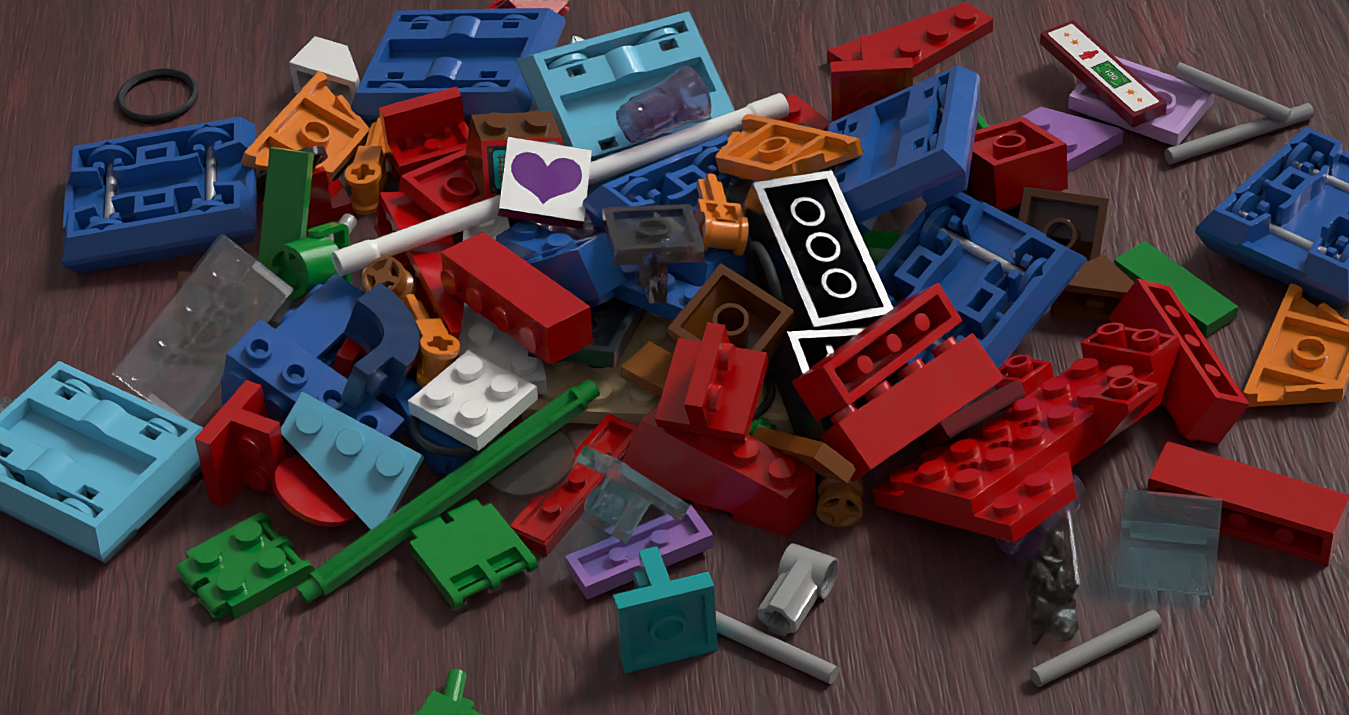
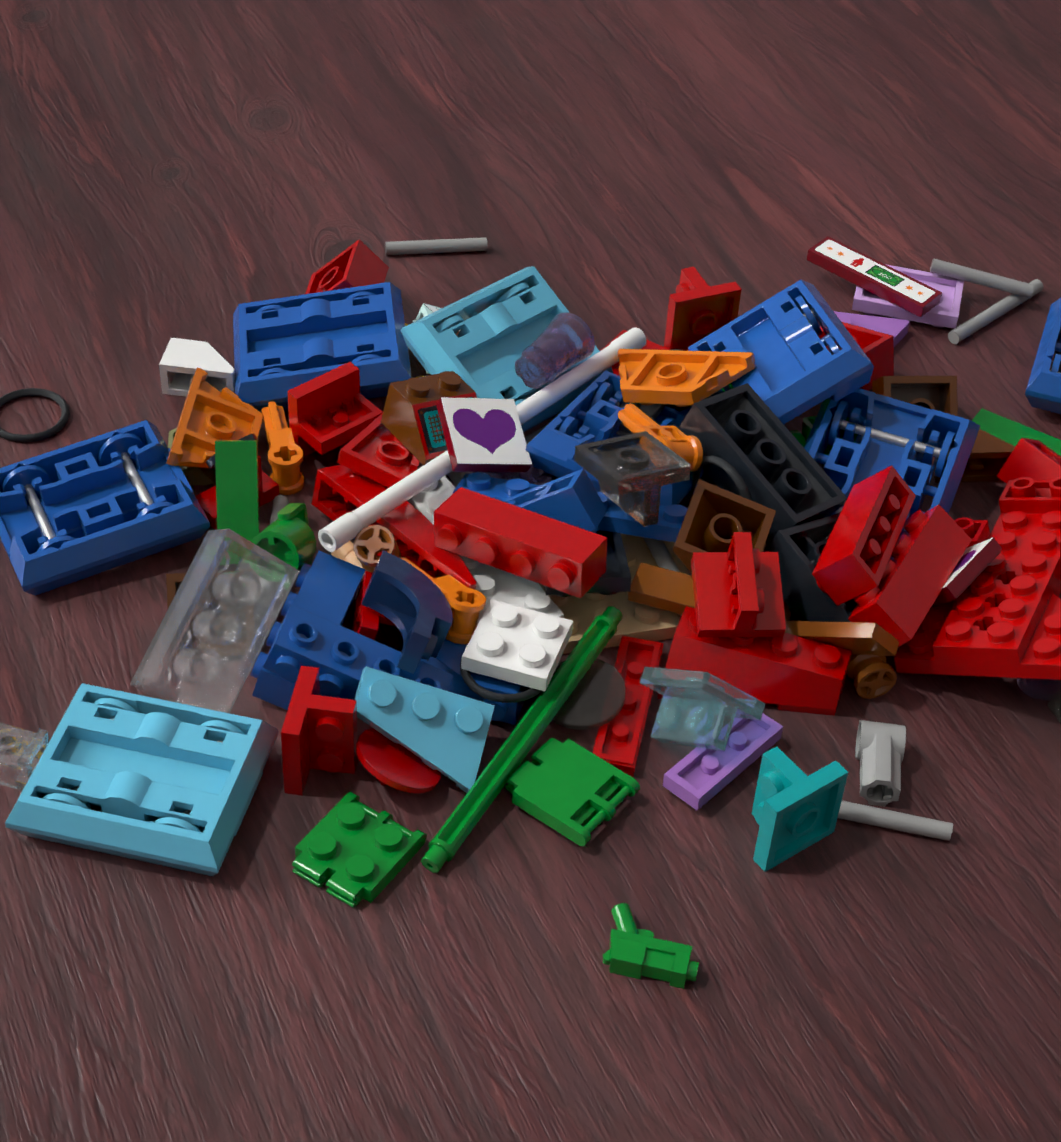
camera: 25 degrees left, 0 degrees up
red wing [827,2,994,78] -> none

